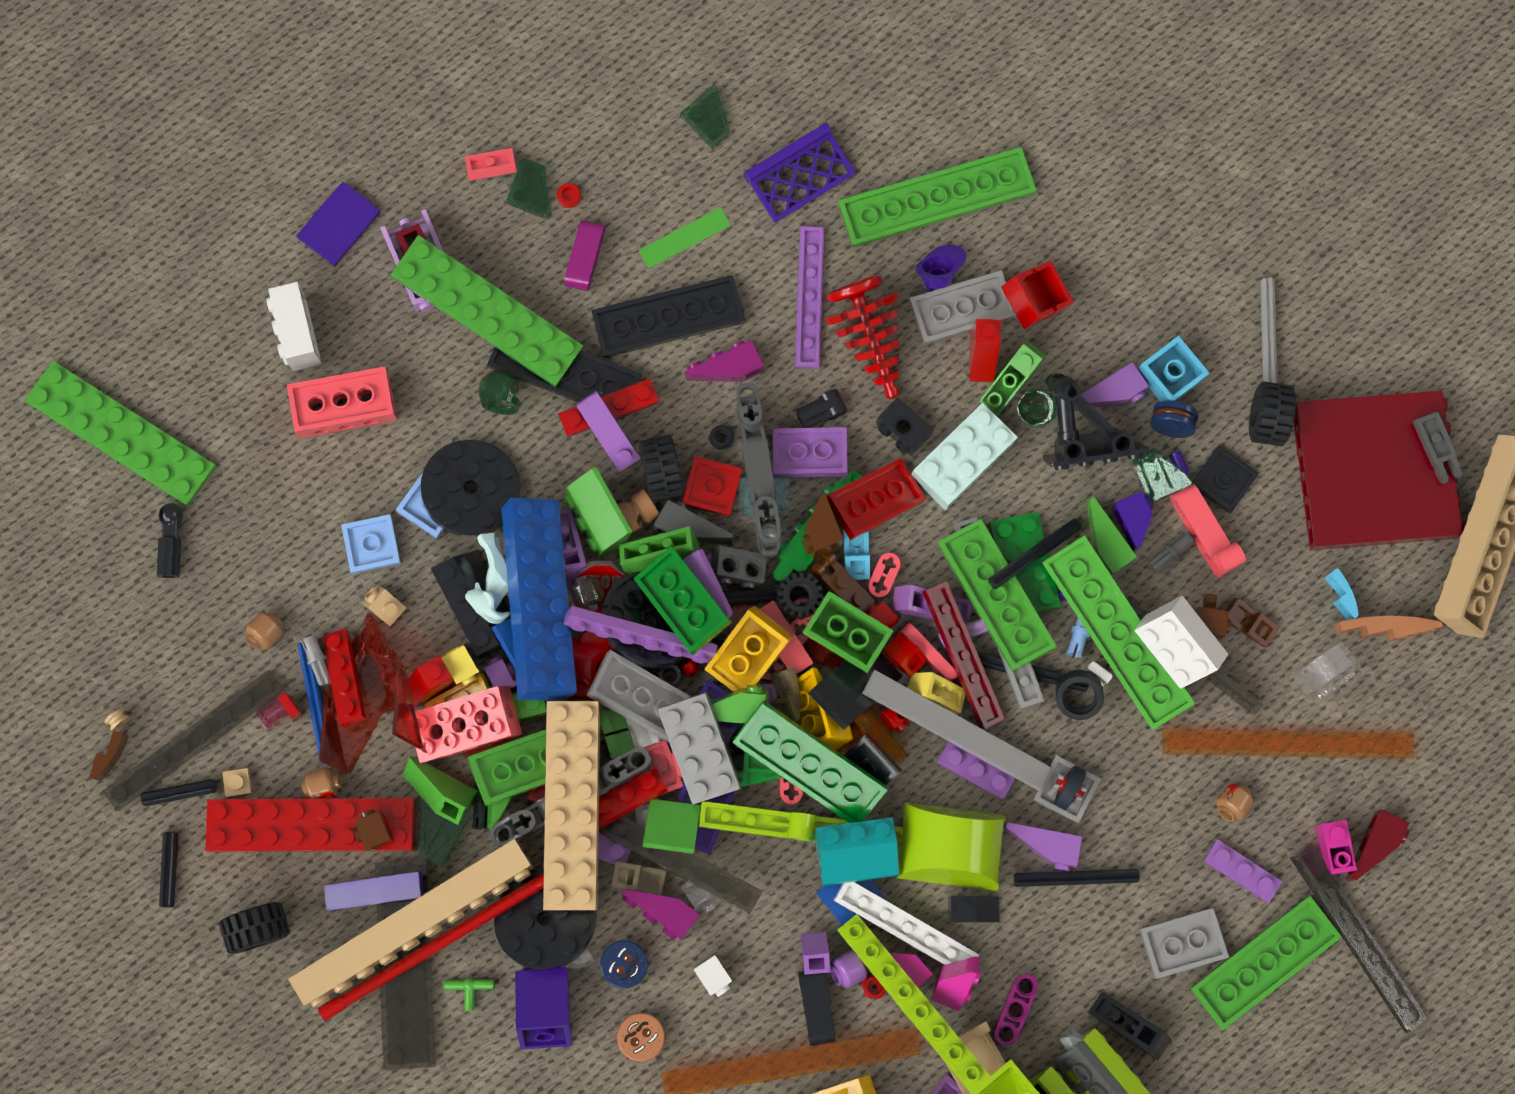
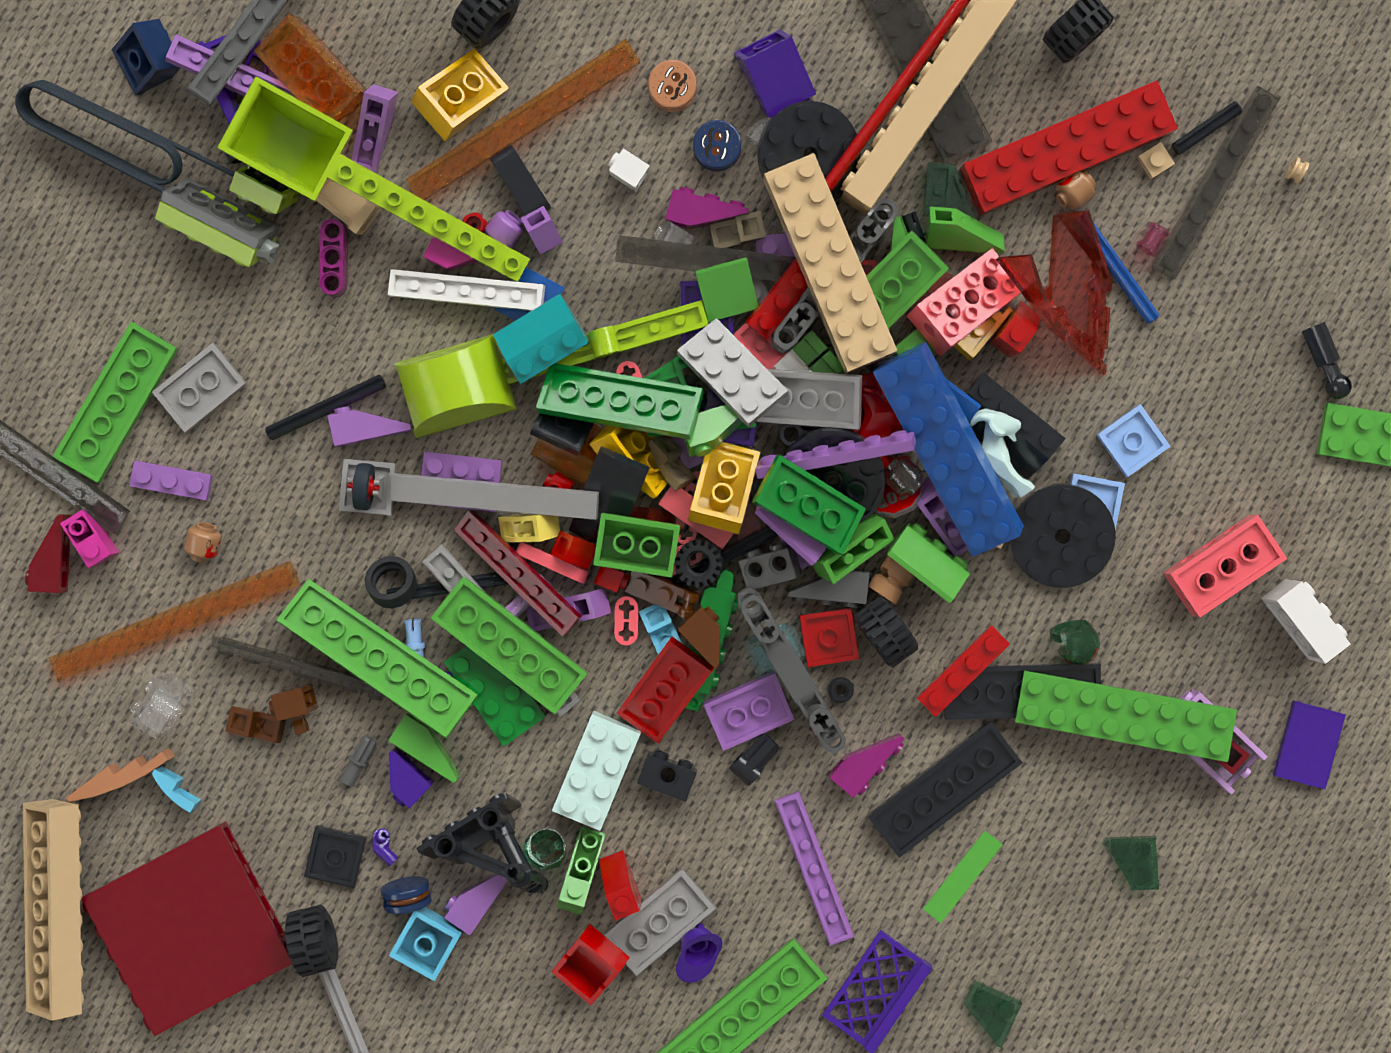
camera: 165 degrees right, 10 degrees up
reddish brown slope [89,731,129,781] -> none
black axle [159,831,178,908] -> none
medium nougat head [246,612,284,650] -> none
red tile [277,693,303,721] -> none
light grey axle [301,635,331,686] -> none
red plate [322,628,366,728] -> none
tile [324,872,424,911] -> none
reddish brown brick [353,809,393,851] -> none
tan bracket [362,585,406,626] -> none
light yellow arch [441,643,479,686] -> none
bright green piece [443,977,496,1011] -> none
coral plate [465,148,517,181] -> none
medium lavender brick [484,656,517,692] -> none
red tile [557,183,581,208] -> none
magenta beam [564,219,606,291] -> none
medium lavender slope [576,391,640,472] -> none
red hinge [677,657,700,677] -> none
red plant [824,274,900,399] -> none
dark pink slope [931,956,982,1012] -> none
black slope [948,896,1000,923] -> none
black axle [988,518,1082,589] -> none
white tile [1085,661,1113,687] -> none
black slope [1088,992,1172,1061] -> none
clear green wing [1132,448,1195,504] -> none
white brick [1134,596,1228,689] -> none
coral beam [1170,483,1246,578] -> none
dark grey hinge [1413,412,1463,484] -> none

